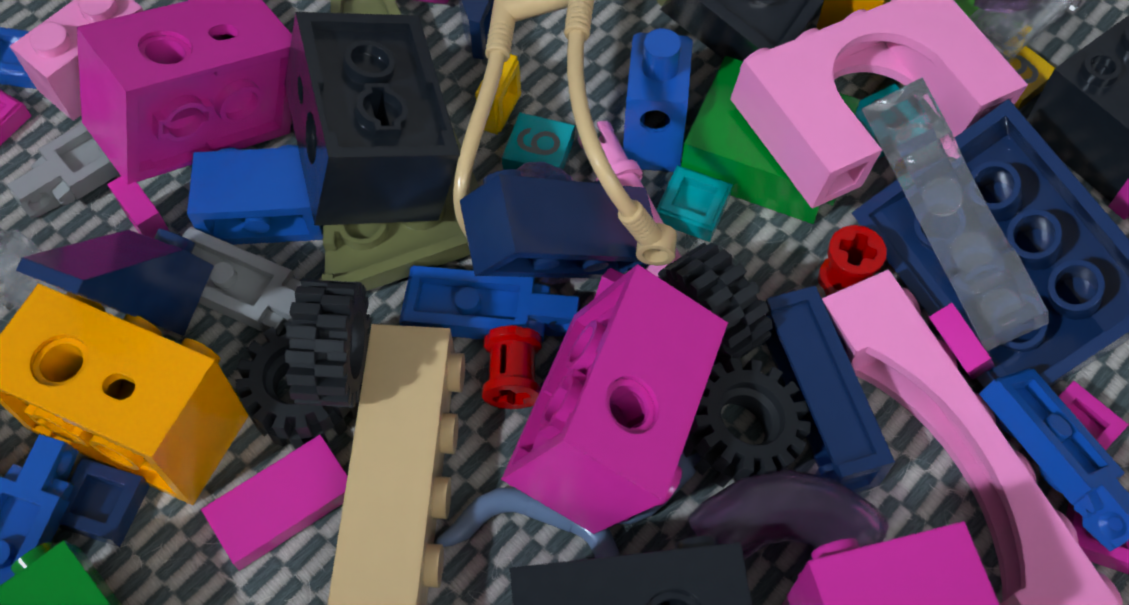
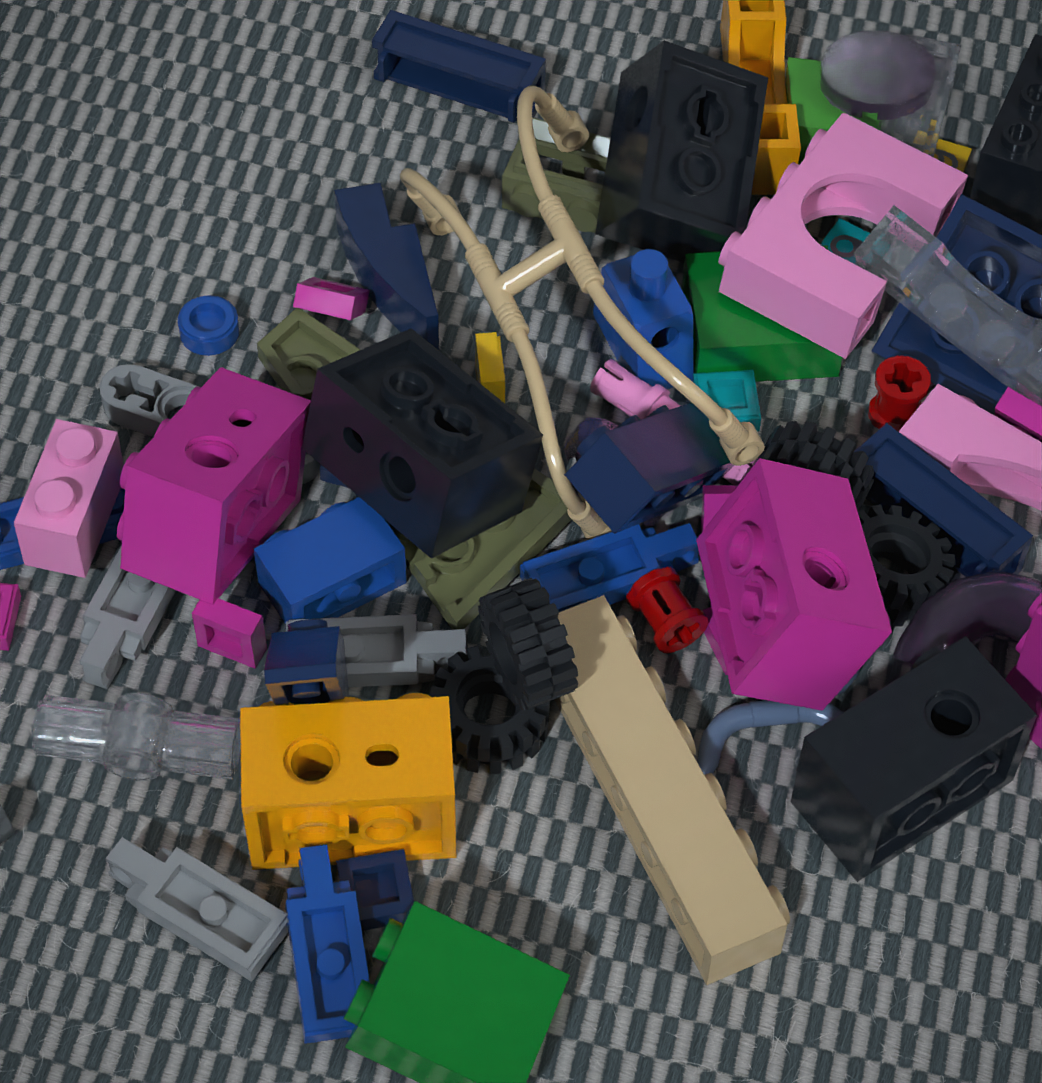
camera: 30 degrees left, 5 degrees down
dark pink tile [201,435,347,571] -> none
teal tile [502,112,575,178] -> none

